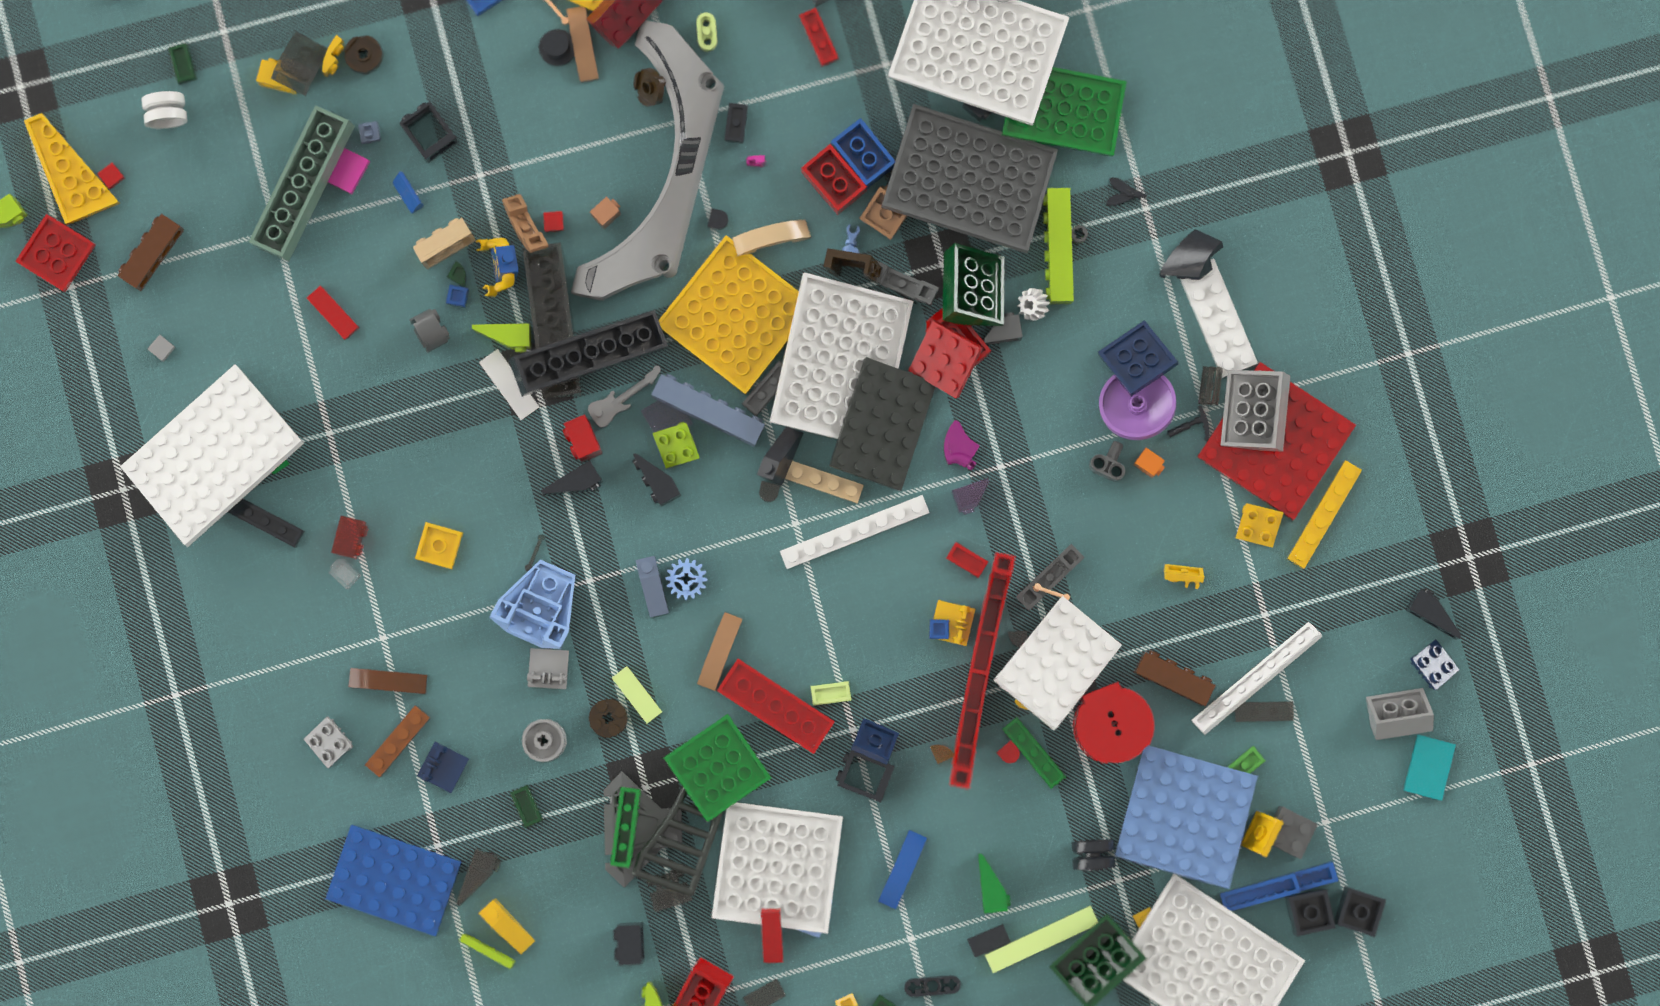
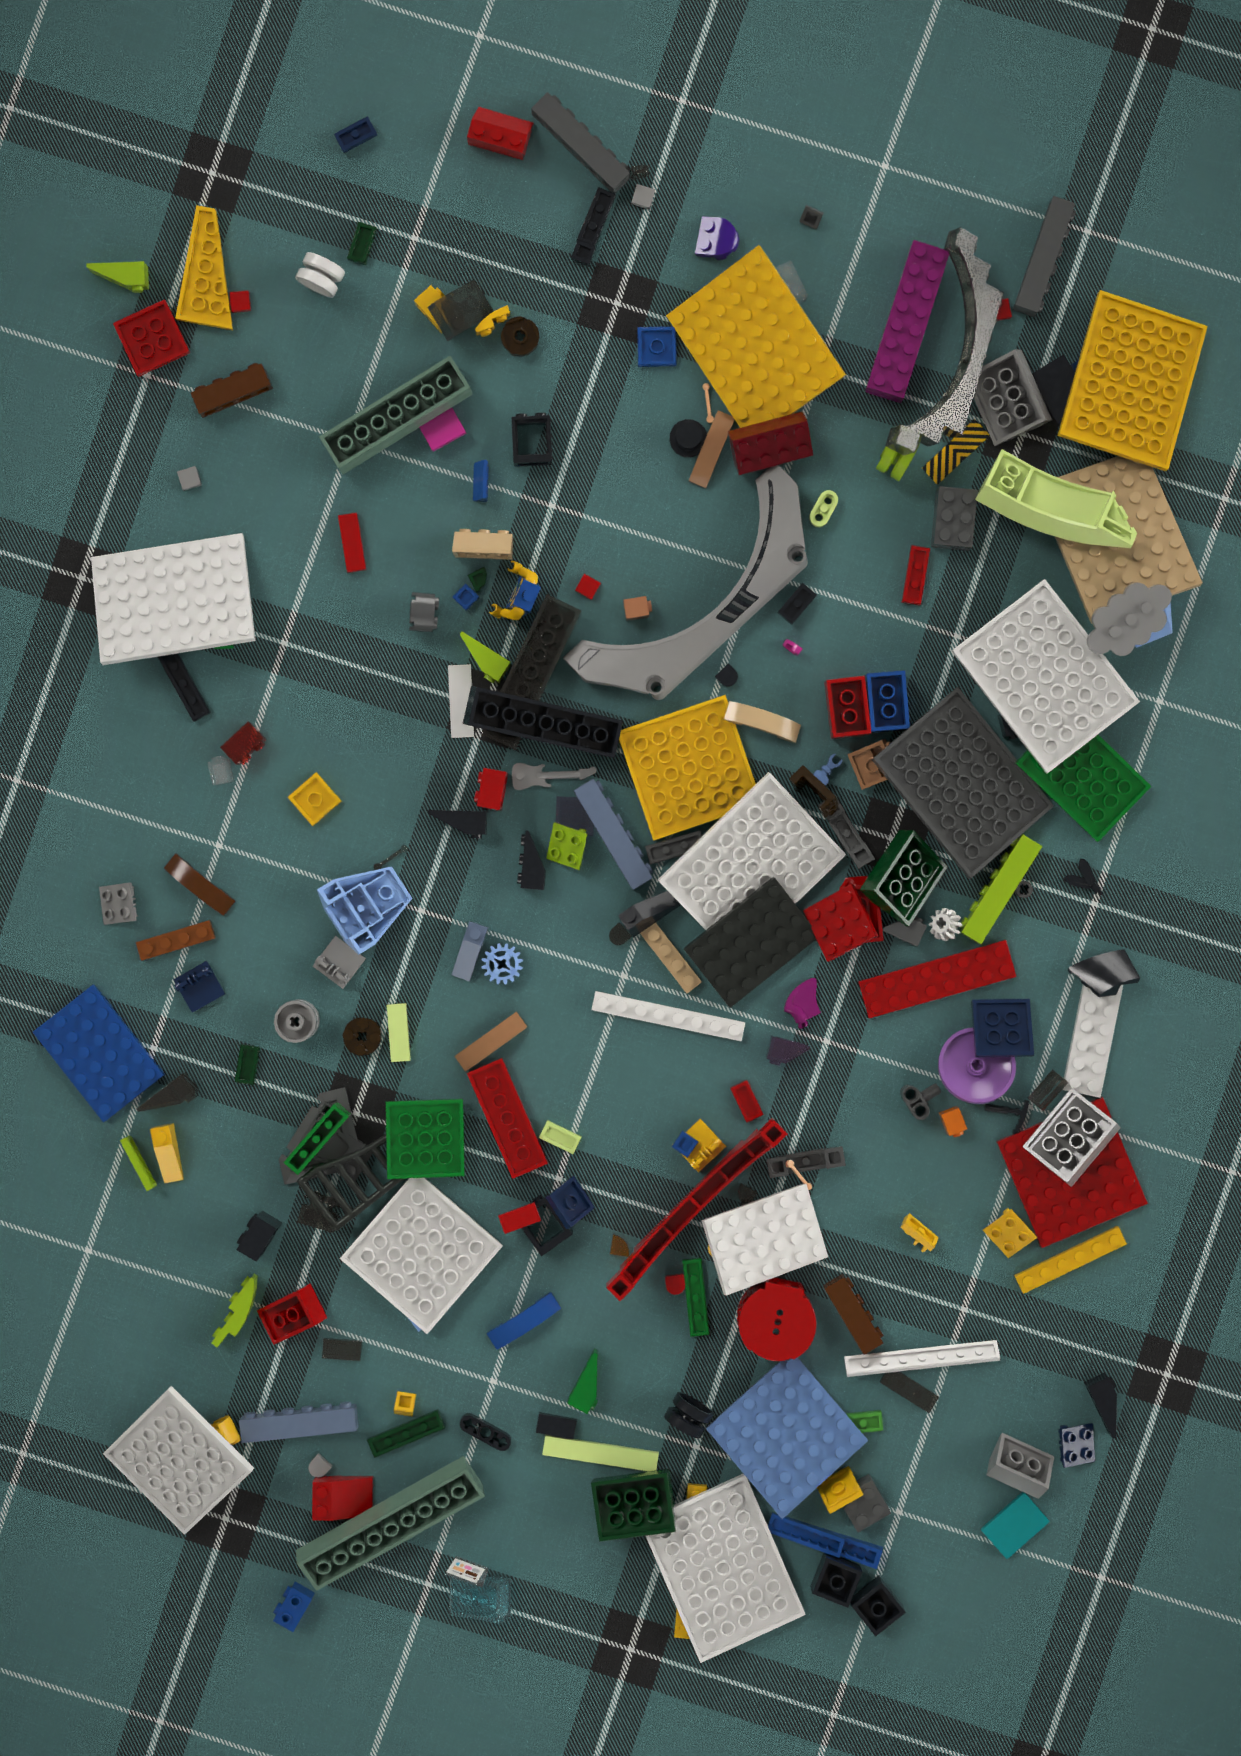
camera: 30 degrees right, 5 degrees up
sand blue tile [358,121,381,144] -> none
medium nougat slope [502,194,549,253] -> none
dark brown plate [633,68,666,107] -> none
red tile [761,908,784,963] -> none
none -> red tile [498,1202,541,1234]
none -> red plate [858,940,1017,1018]

